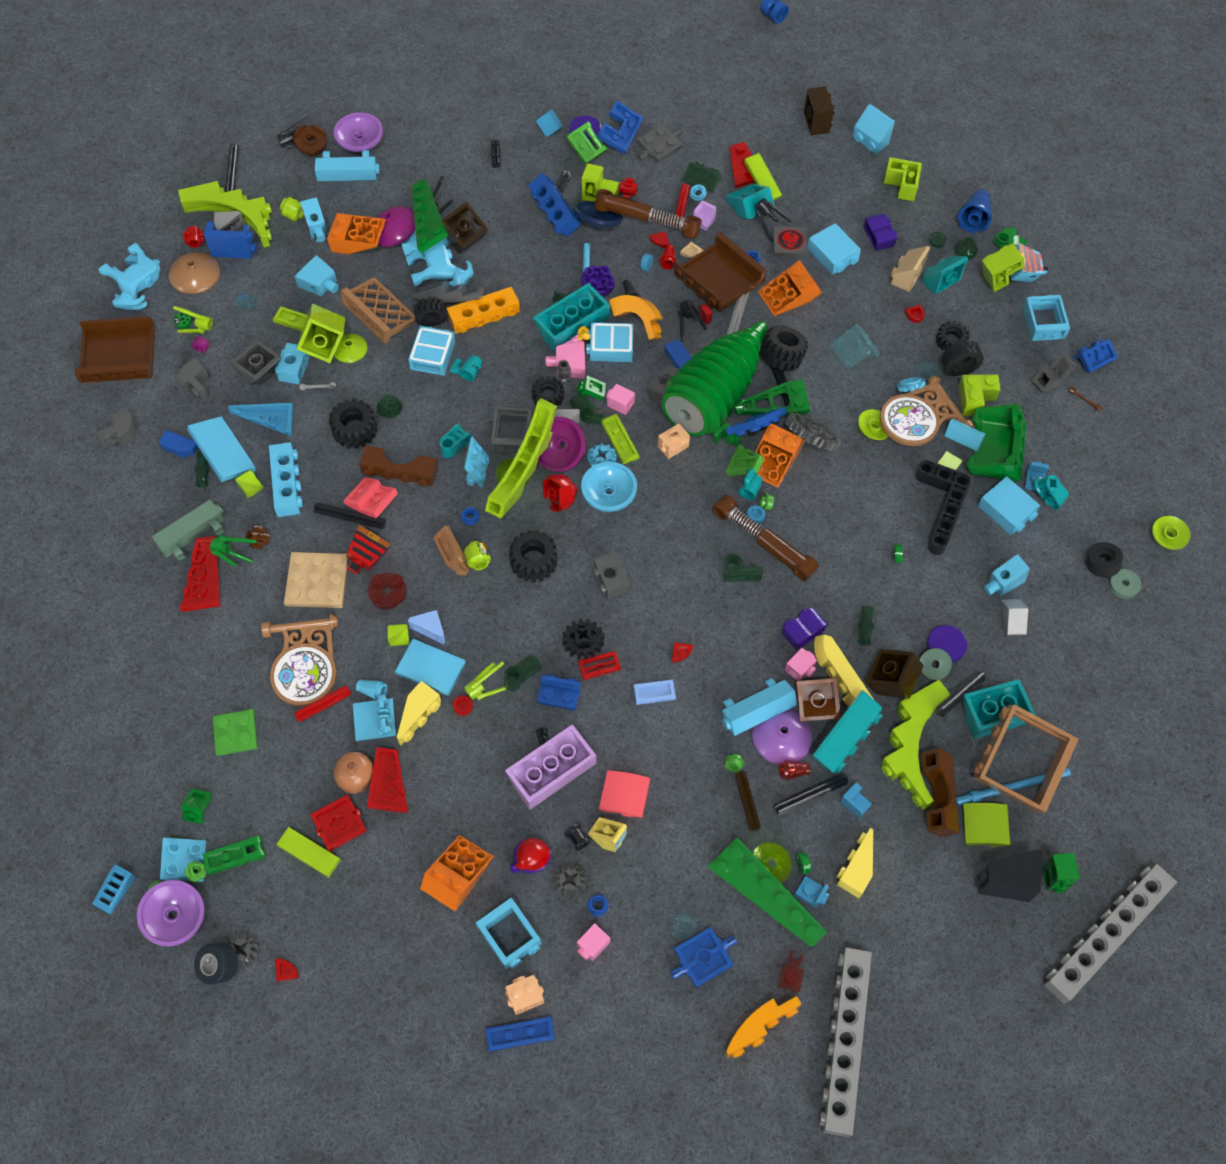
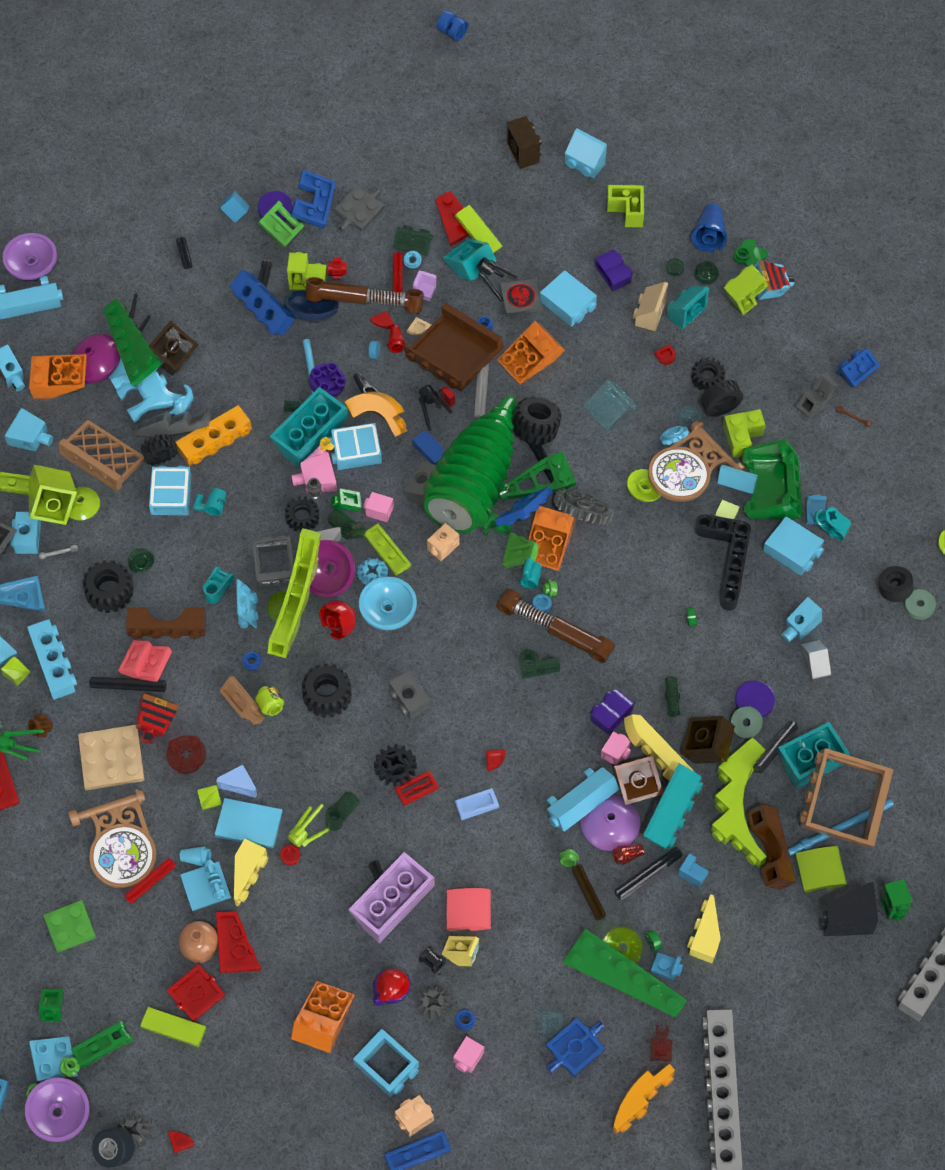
camera: 10 degrees left, 0 degrees up
blue bracket [537,674,581,711] -> none
medium azure window [1022,295,1070,341] -> none

